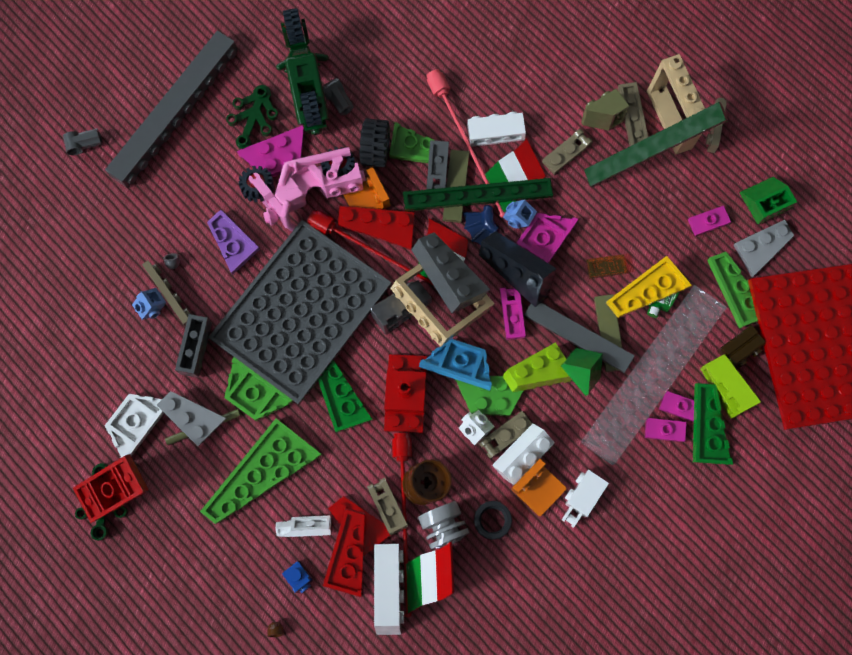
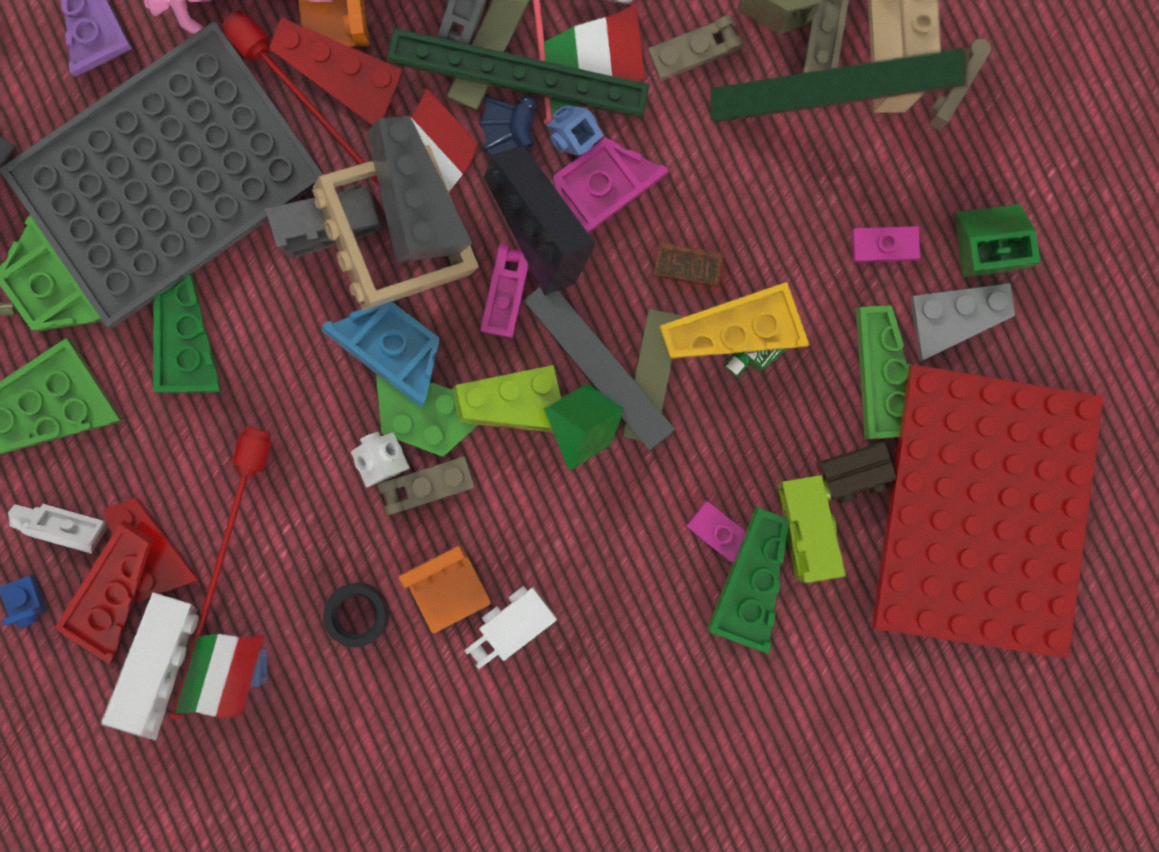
camera: 15 degrees right, 10 degrees up
dark tan plate [367,477,408,536] -> none
red brick [384,354,427,434] -> none
reddish brown wheel [402,459,452,505] -> none
light grey wheel [418,501,470,549] -> none
white brick [492,424,555,485] -> none
clear brick [580,285,727,465] -> none
dark pink plate [645,418,686,442] -> none

